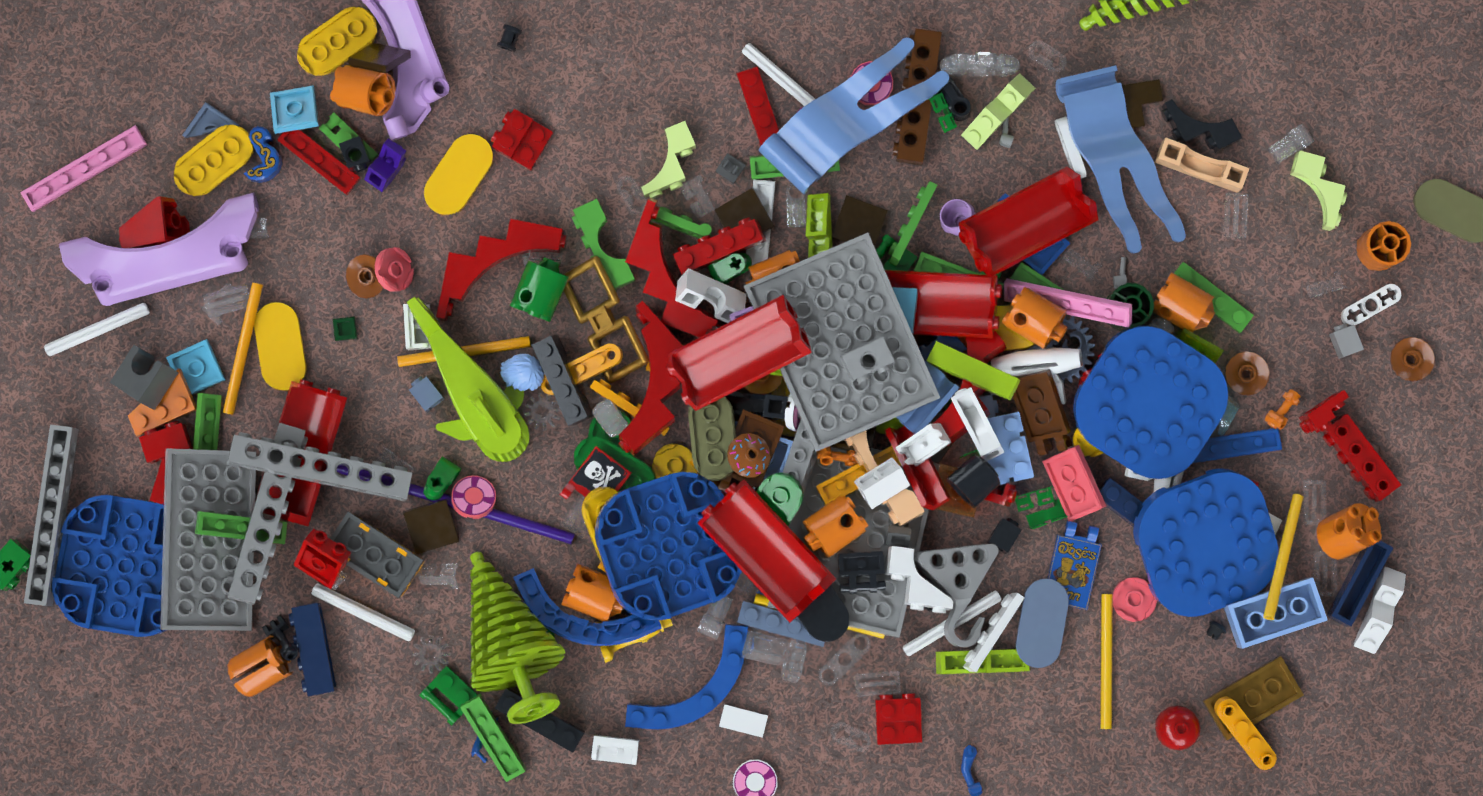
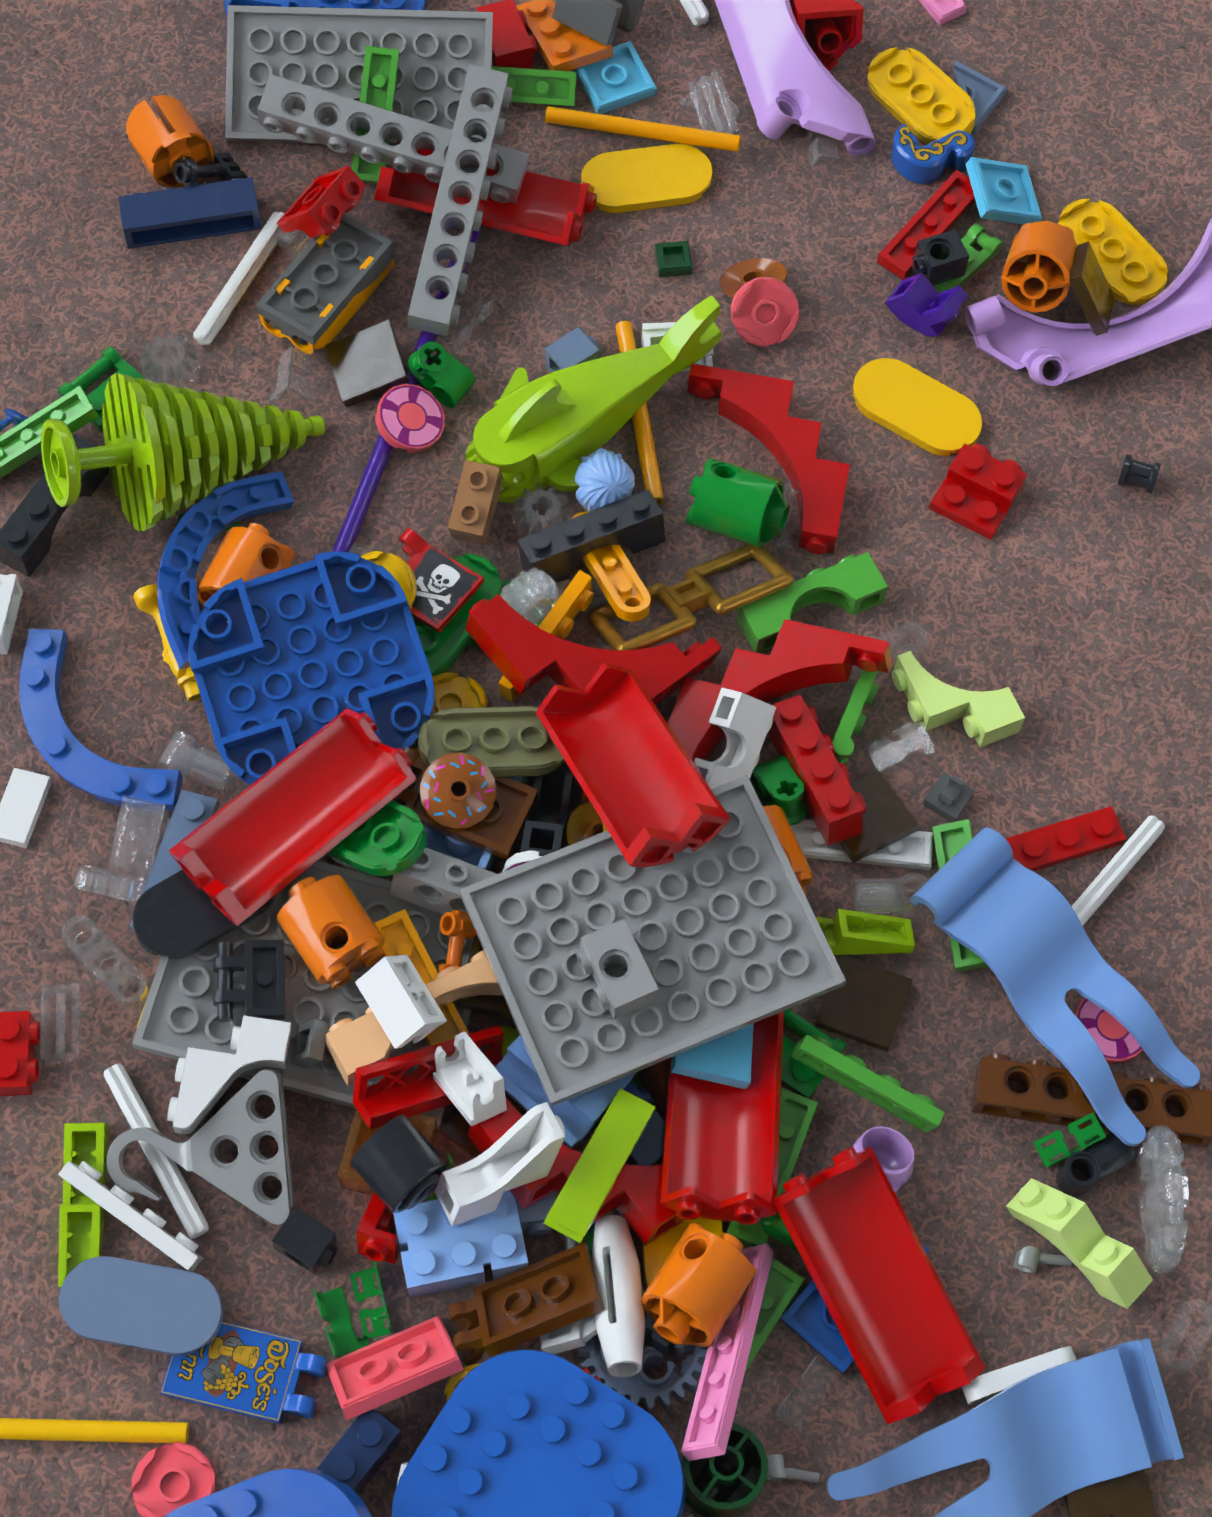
camera: 90 degrees right, 20 degrees down
none -> medium nougat brick [448,460,504,545]

